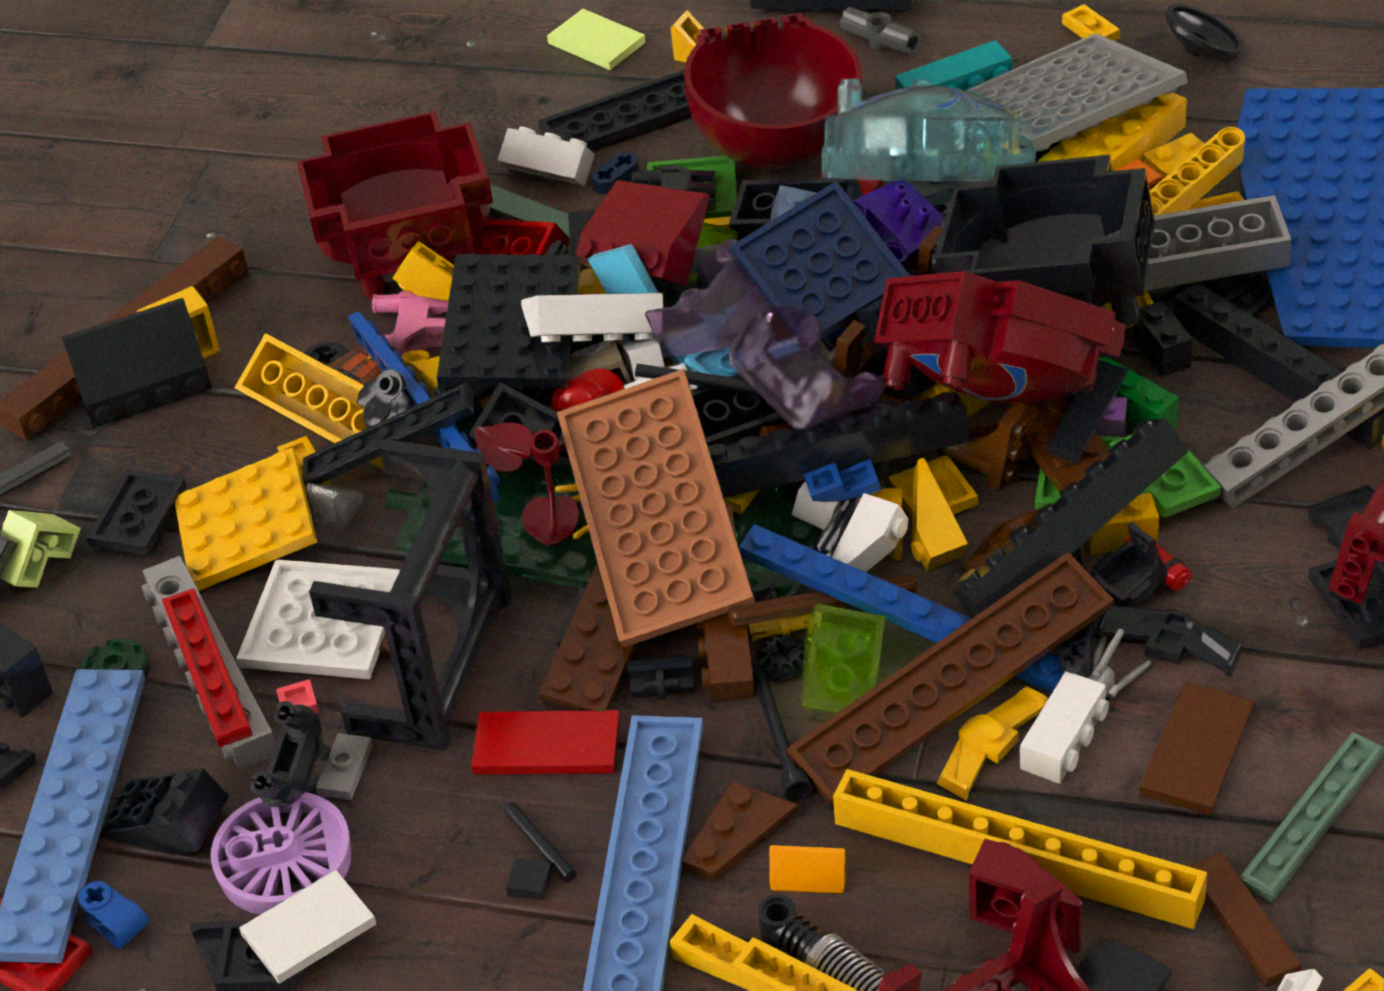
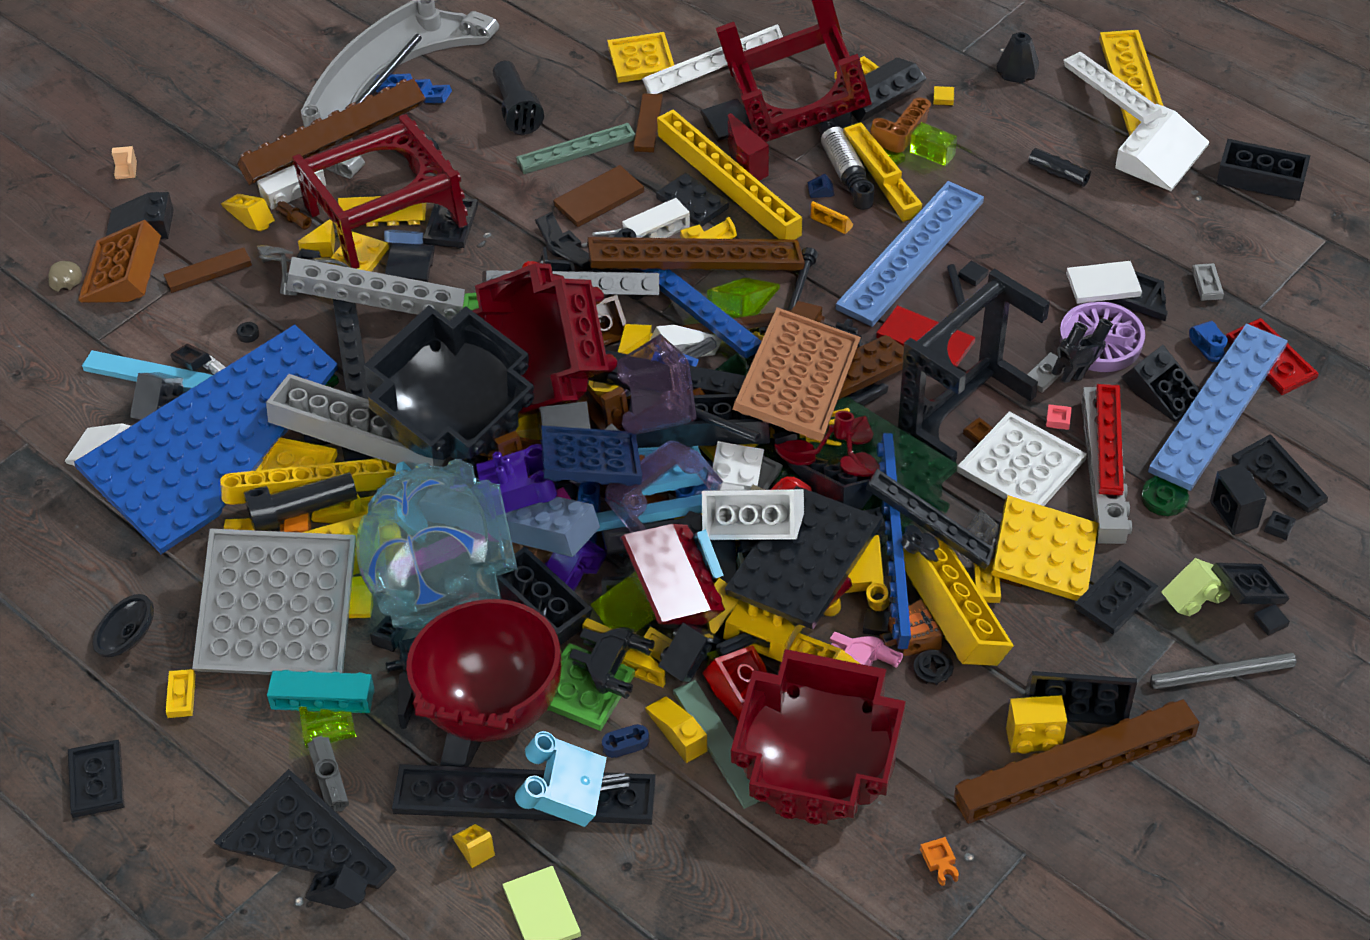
camera: 155 degrees left, 5 degrees up
white brick [497,126,595,187] -> none
reddish brown wing [682,781,799,882] -> none
none -> black piece [244,472,358,532]
none -> clear neon green wing [299,706,356,748]
none -> piece [515,731,630,827]
none -> yellow slope [645,696,708,763]
none -> black plate [656,172,729,227]
none -> dark blue slope [807,174,835,198]
none -> orange plate [920,837,959,886]

